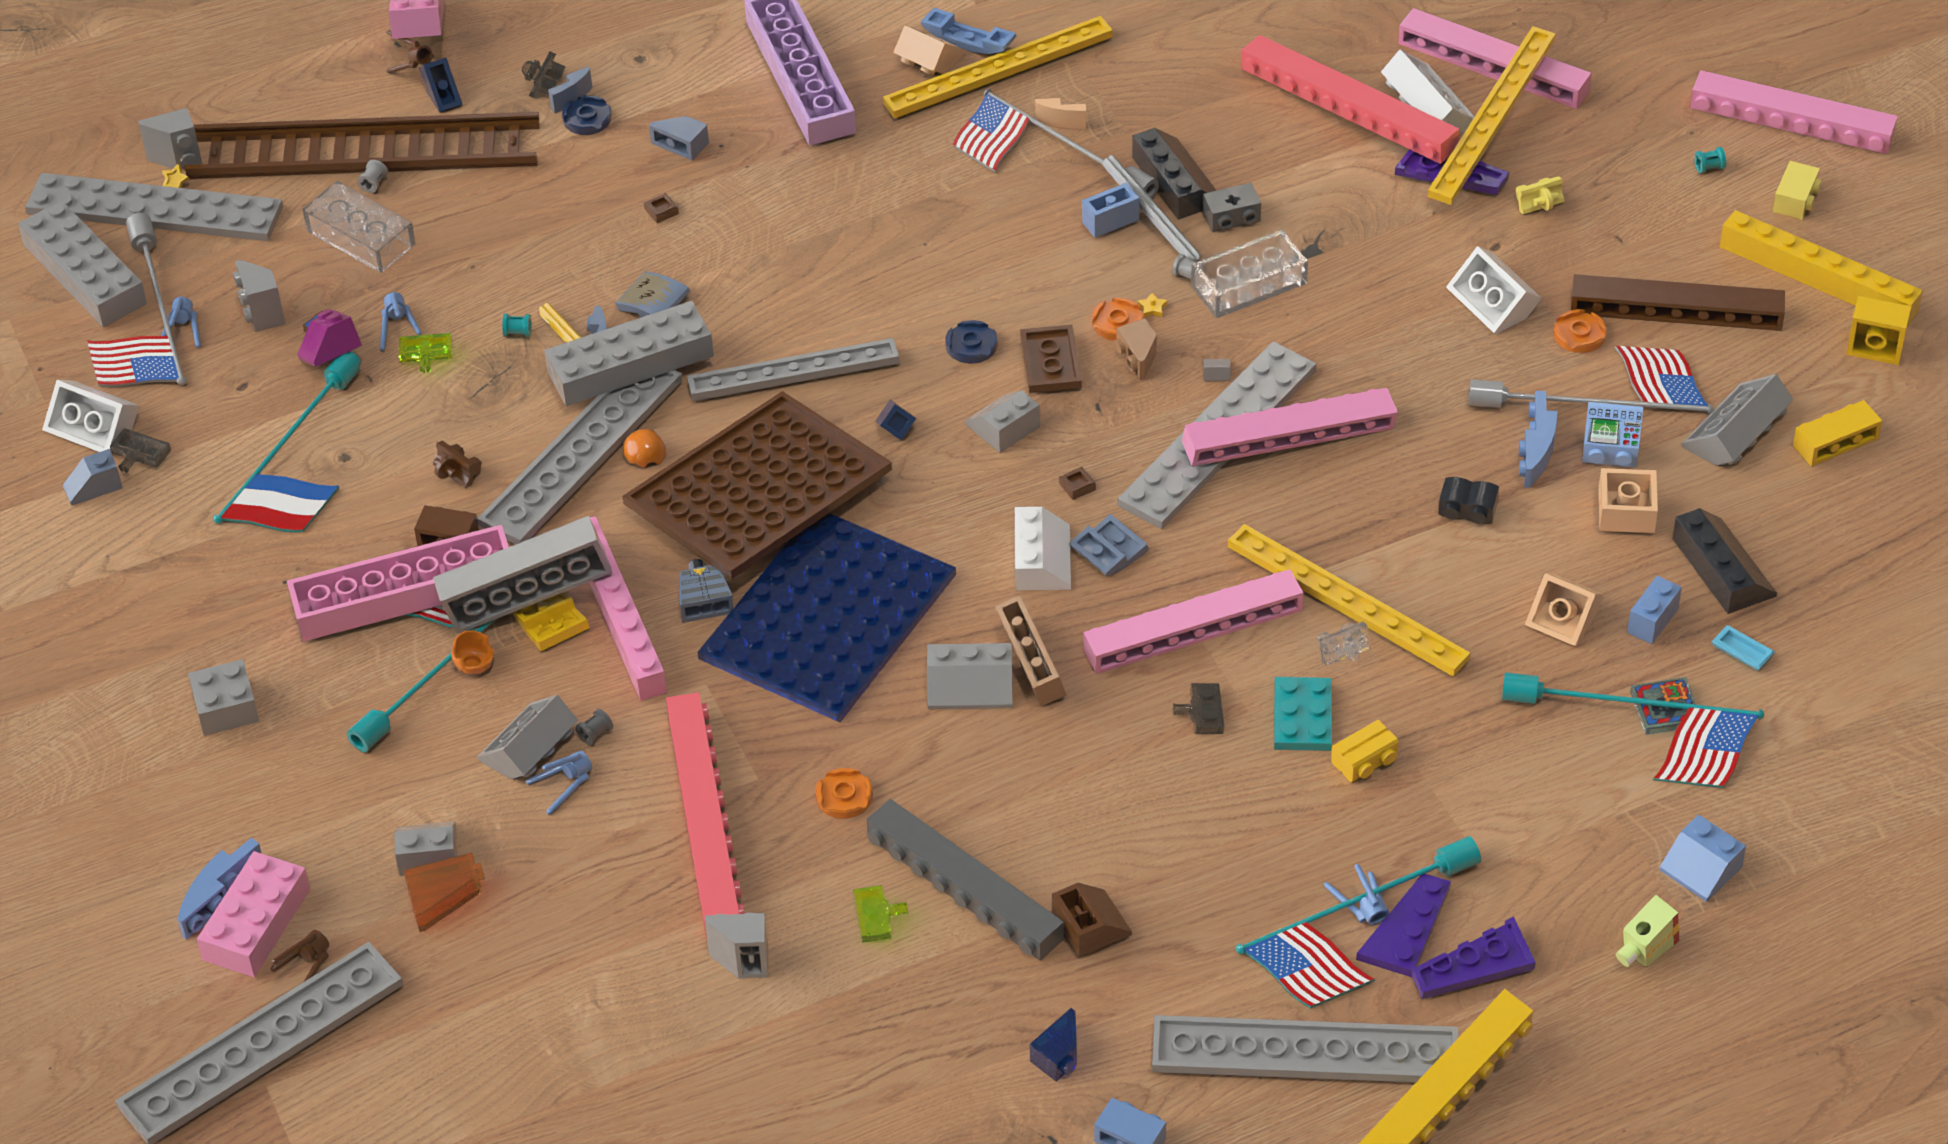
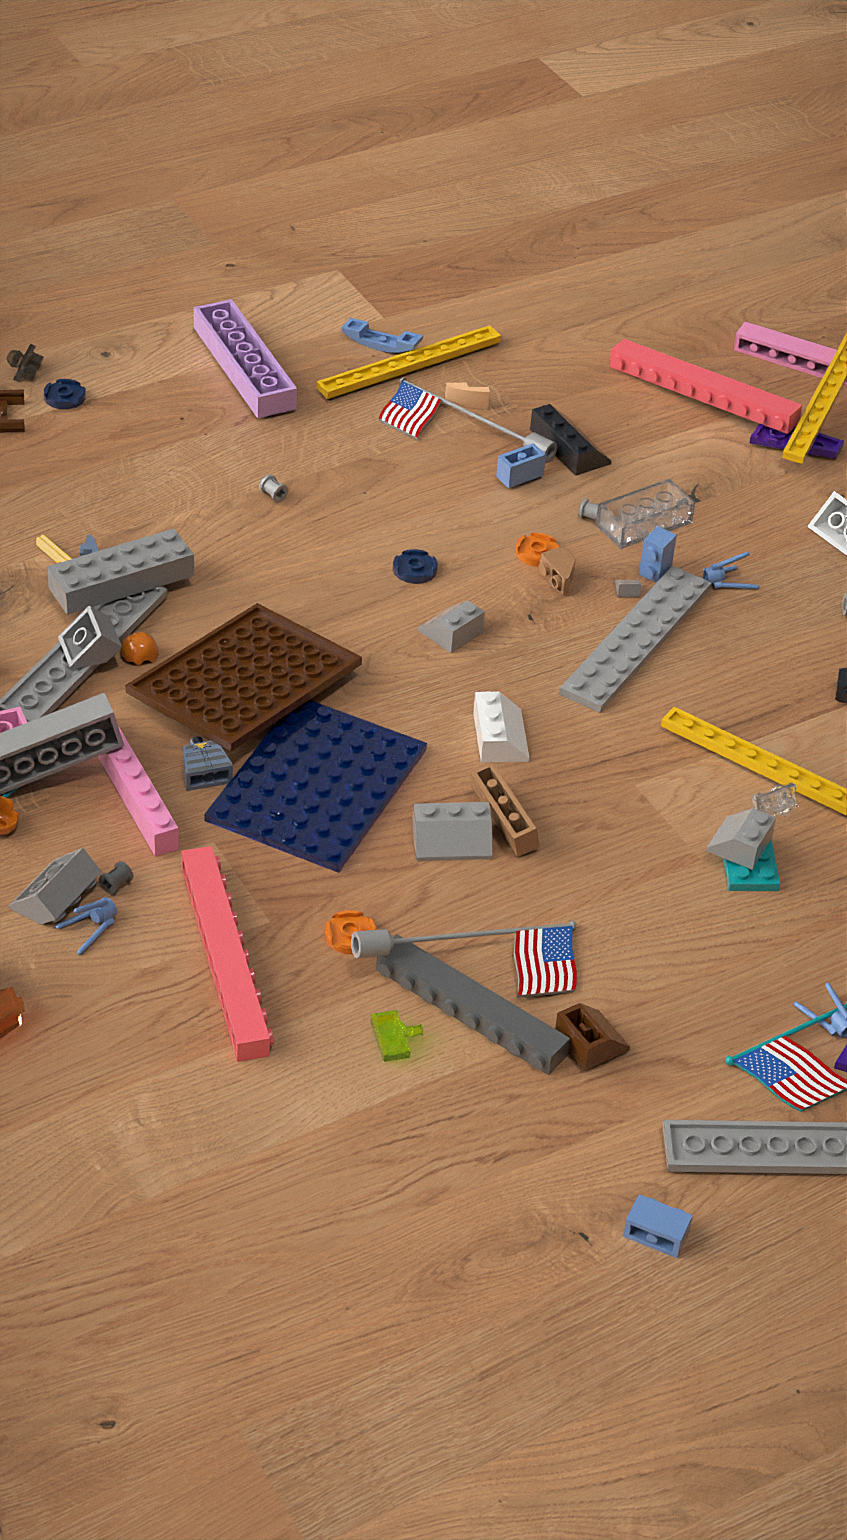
camera: 10 degrees left, 5 degrees down
teal bush [502,313,532,337] -> none
yellow slope [513,592,590,651] -> none
sand blue slope [548,67,593,113] -> none
slope [615,271,690,318] -> none
reddish brown tile [644,193,679,223] -> none
sand blue slope [649,116,709,160] -> none
light grey plate [687,338,899,401] -> none
light grey slope [705,912,768,979] -> none
dark blue panel [875,399,917,440] -> none
light nougat slope [893,25,966,75] -> none
reddish brown plate [1020,325,1082,393] -> none
clear blue slope [1029,1008,1077,1082] -> none
reddish brown tile [1059,467,1096,500] -> none
sand blue slope [1069,514,1149,576] -> none
bright pink brick [1083,569,1303,674] -> none
light grey axle [1103,155,1202,263] -> none
yellow piece [1137,293,1168,318] -> none
clear smoke plate [1172,683,1224,734] -> none
bright pink brick [1182,388,1398,467] -> none
dark grey brick [1203,183,1261,232] -> none
yellow brick [1331,720,1399,782] -> none
white slope [1381,49,1475,134] -> none
none -> light grey slope [58,605,122,669]
none -> light grey bush [259,474,288,502]
none -> flag [351,920,577,998]
none -> medium blue brick [639,526,677,583]
none -> medium blue plant [703,552,759,589]
none -> light grey slope [706,808,776,870]

